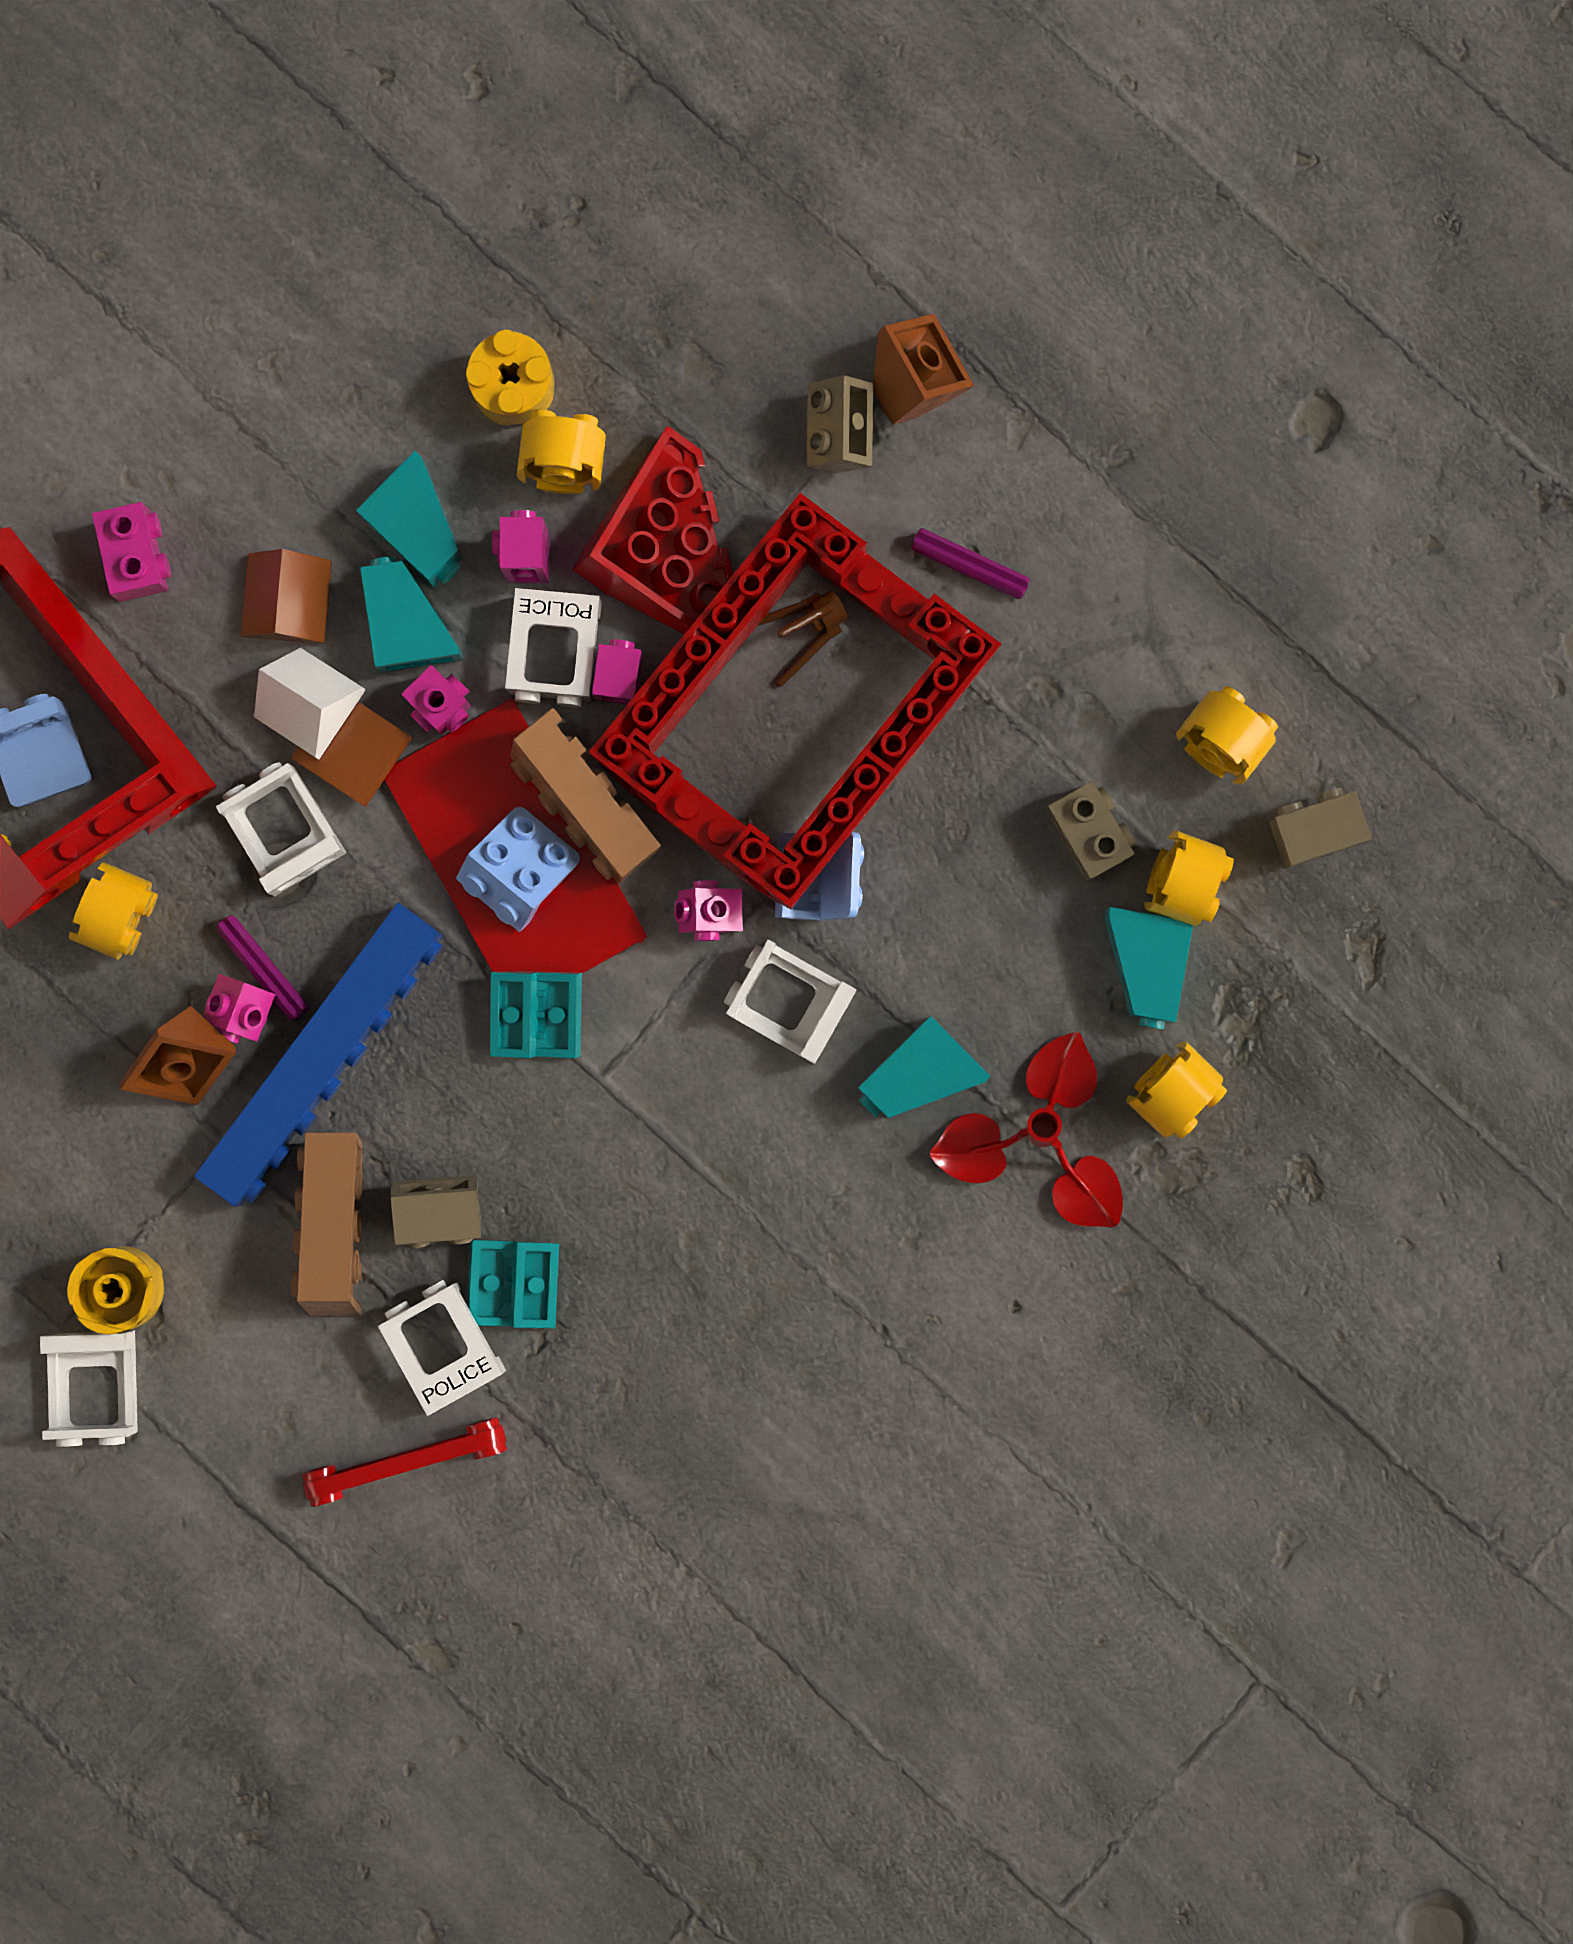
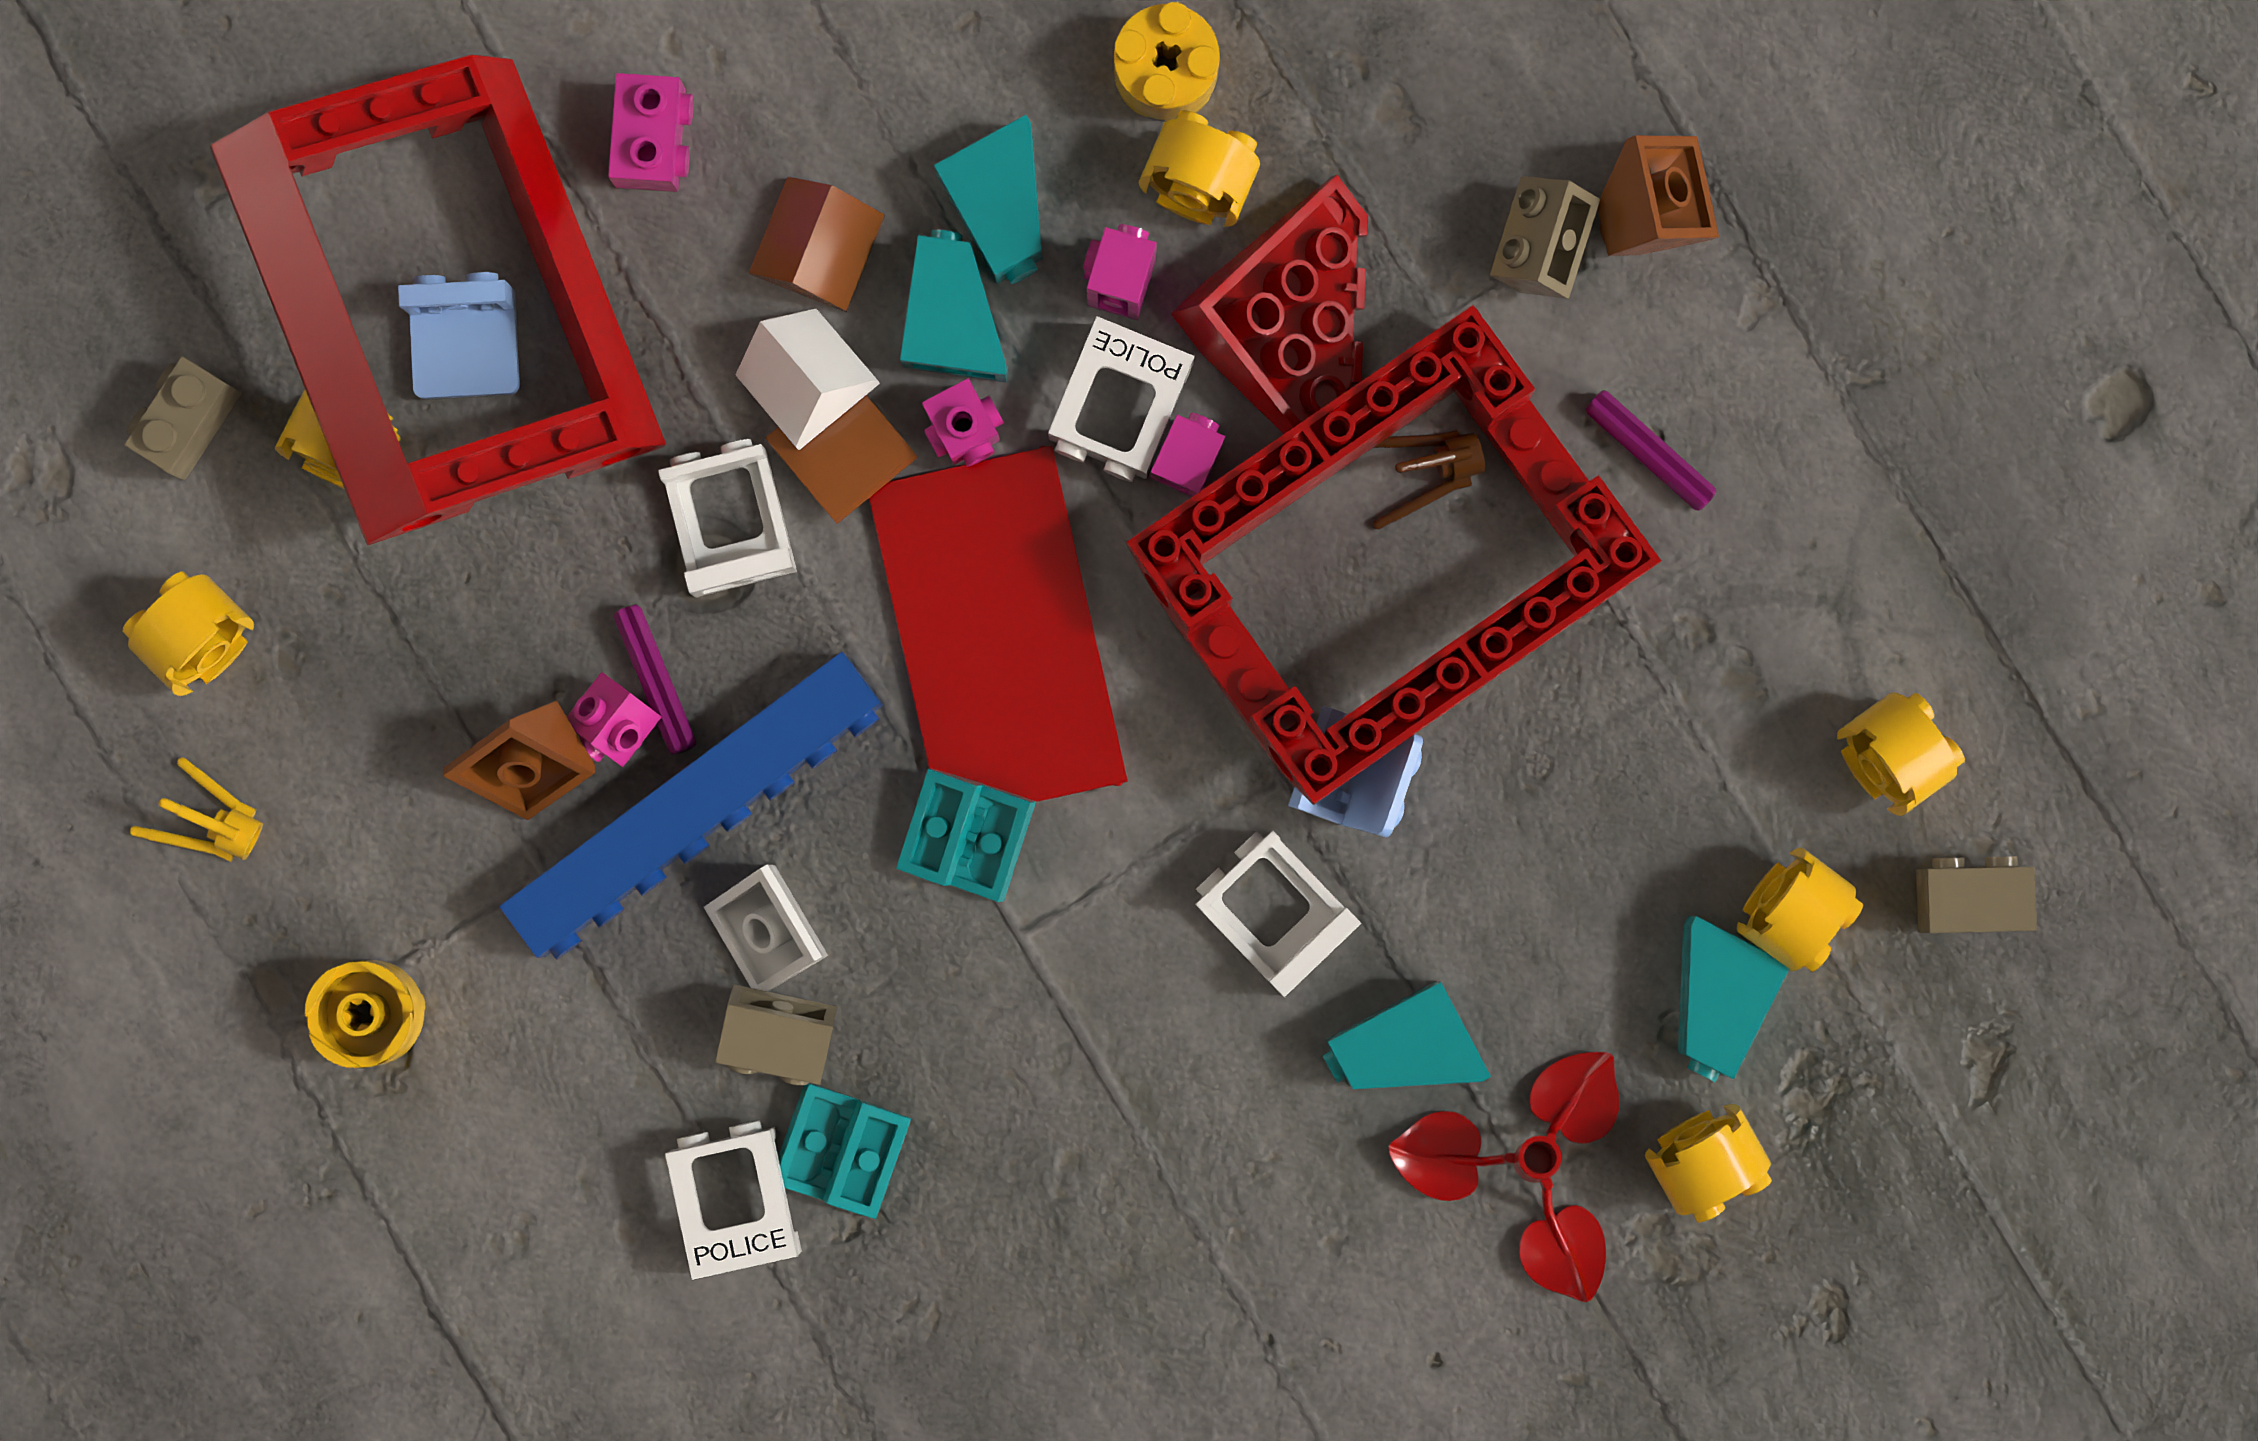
camera: 10 degrees right, 0 degrees up
white window [40,1330,138,1447] -> none
yellow brick [69,862,158,960] -> none
medium nougat wedge [291,1133,362,1317] -> none
red piece [302,1417,507,1507] -> none
light blue bracket [456,807,580,932] -> none
medium nougat wedge [510,708,661,884] -> none
dark pink brick [674,880,743,941] -> none
dark tan brick [1045,781,1136,883] -> none
none -> white slope [704,864,828,992]

